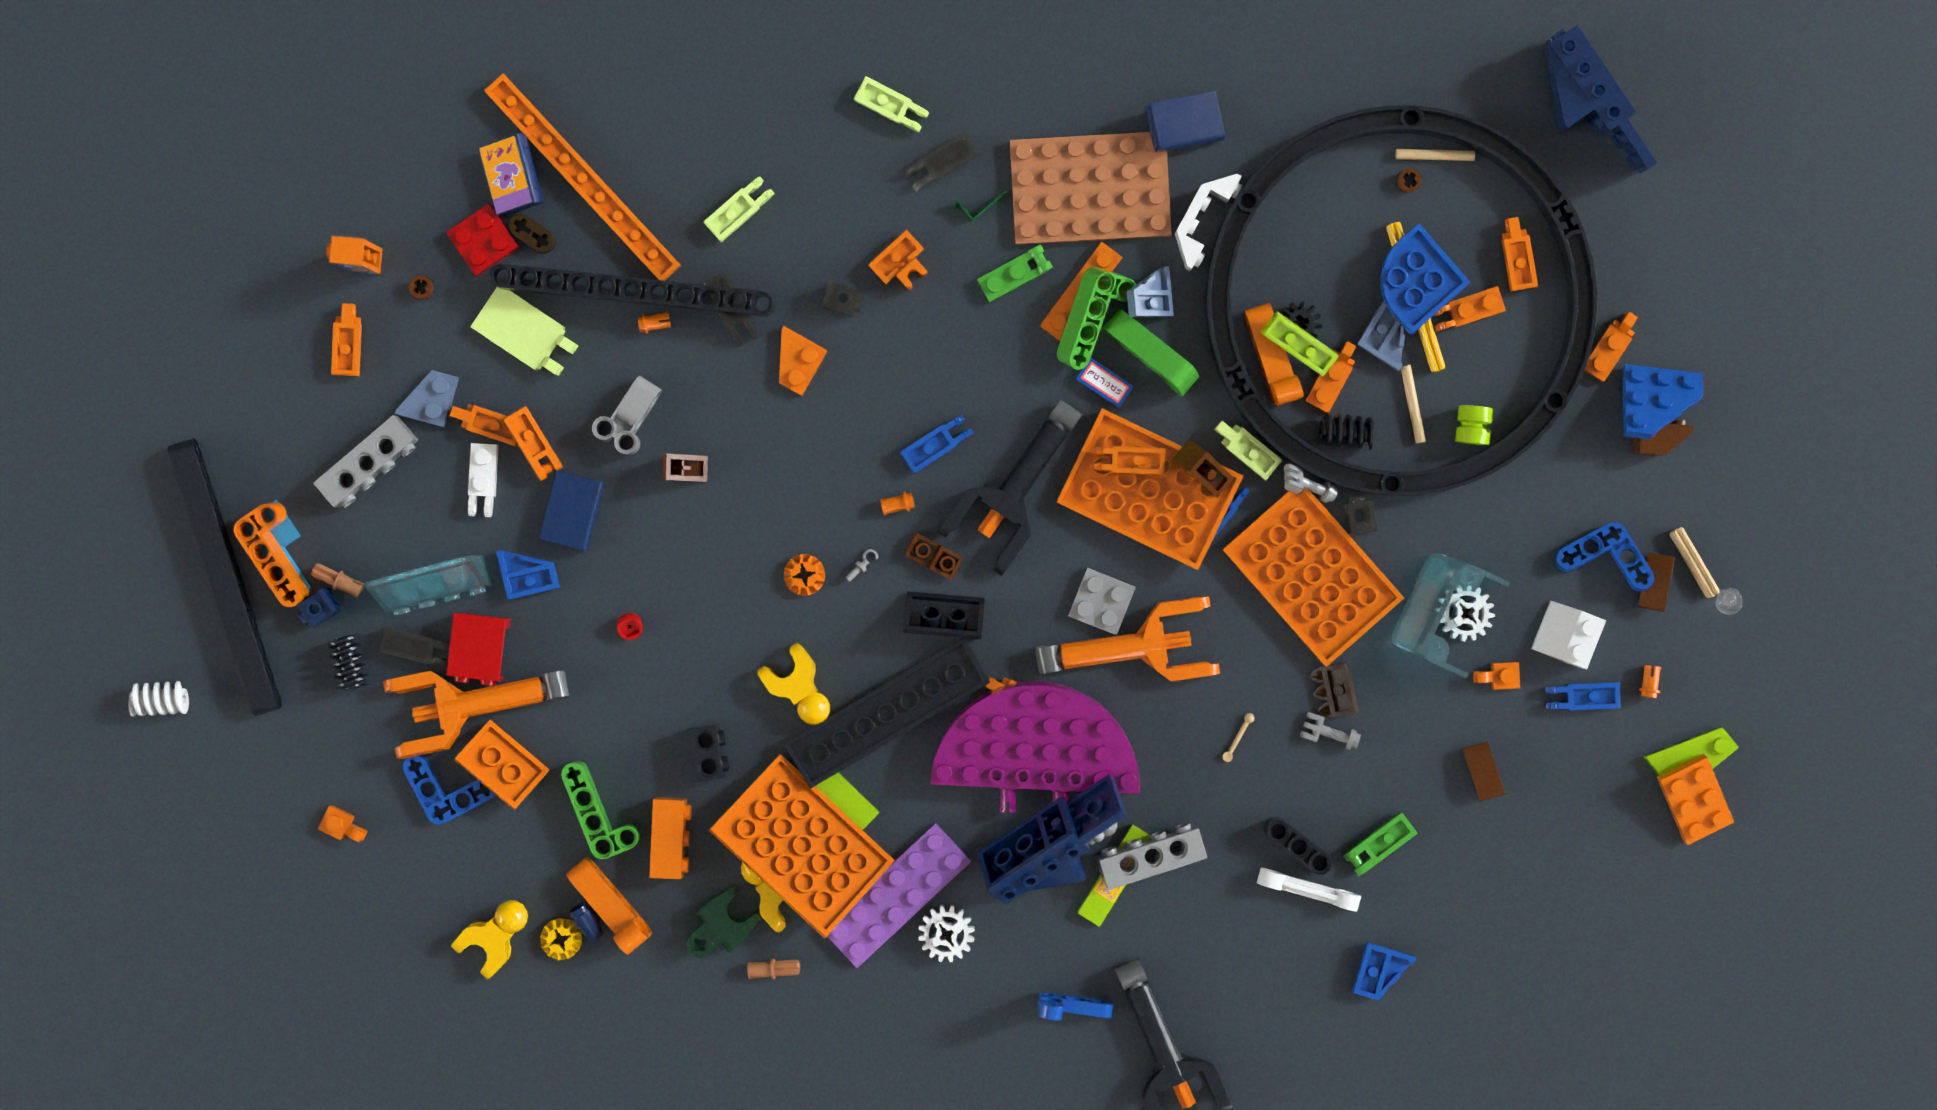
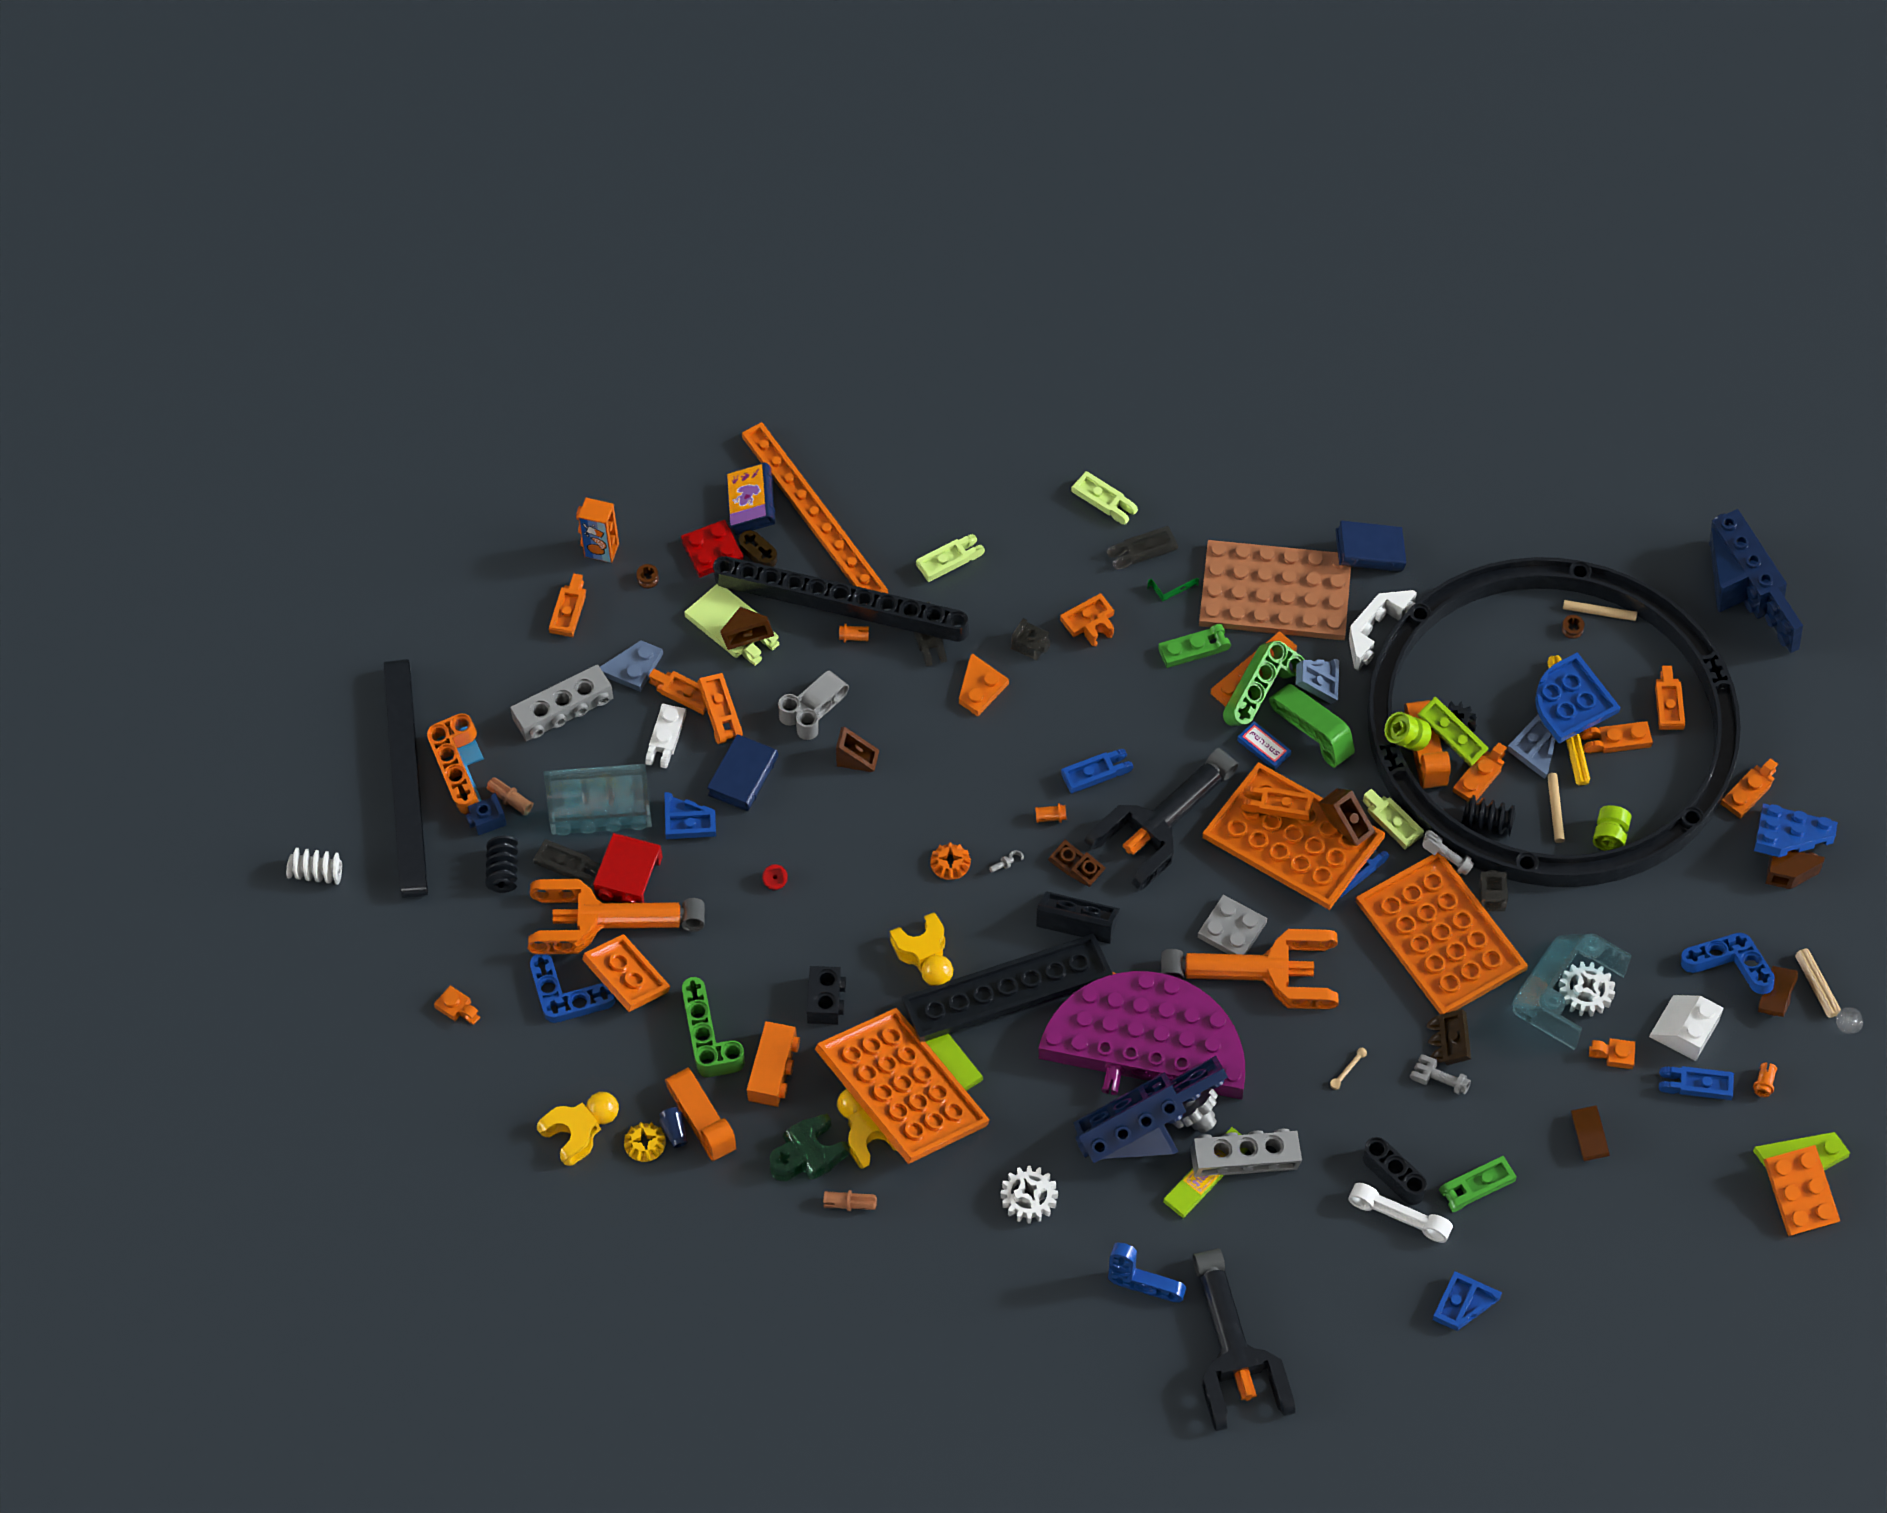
camera: 10 degrees right, 30 degrees down
medium lavender plate [827,823,971,968] -> none
none -> reddish brown slope [721,607,774,650]
none -> lime wheel [1384,712,1432,751]

